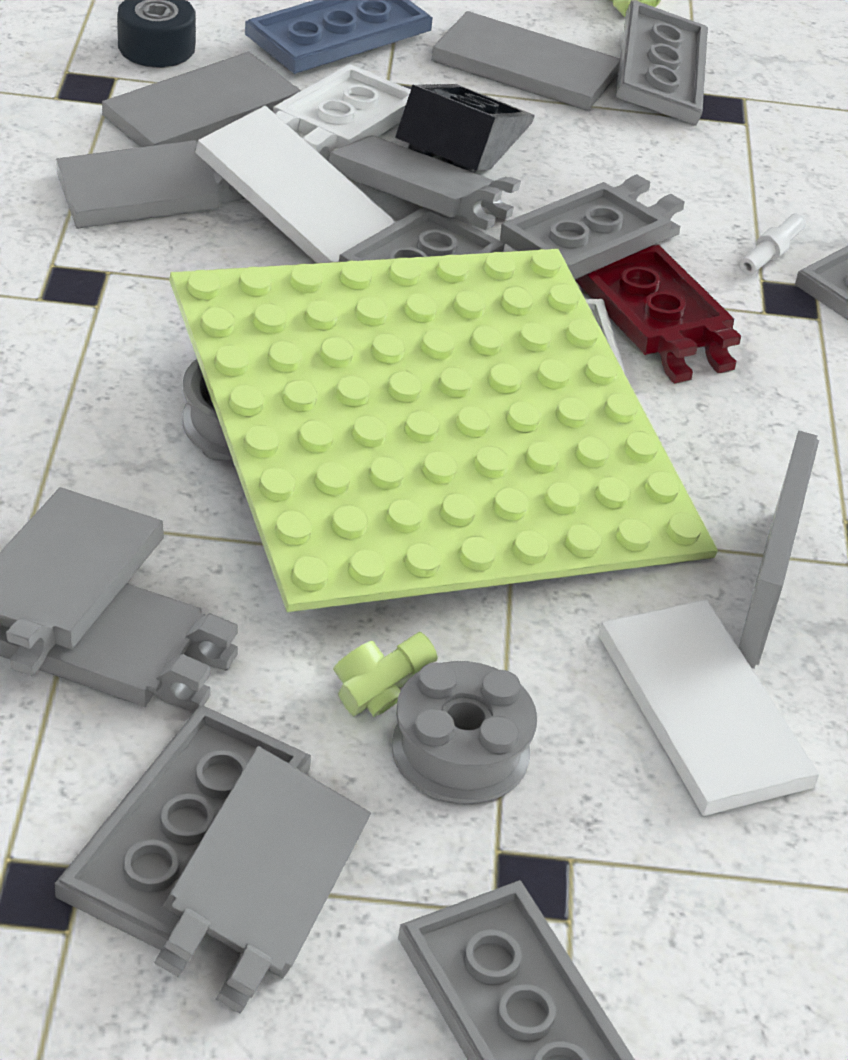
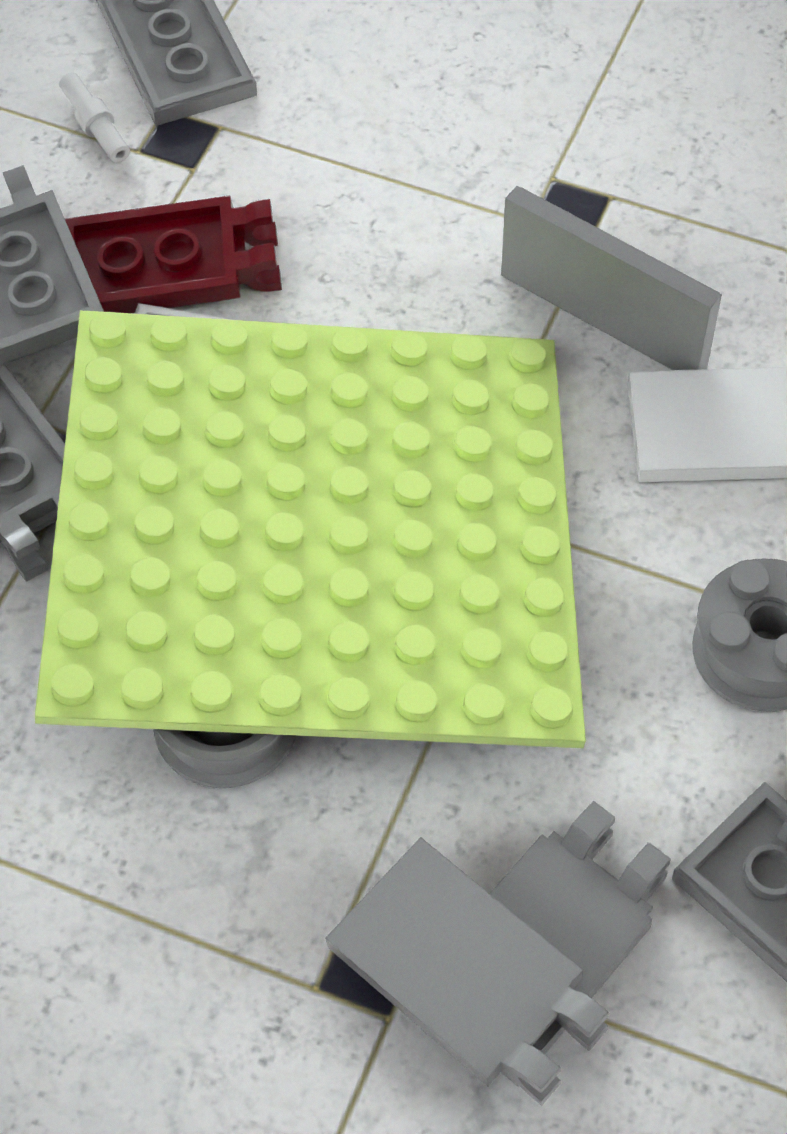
camera: 65 degrees left, 15 degrees up
yellowish green plate [333,632,438,717] -> none

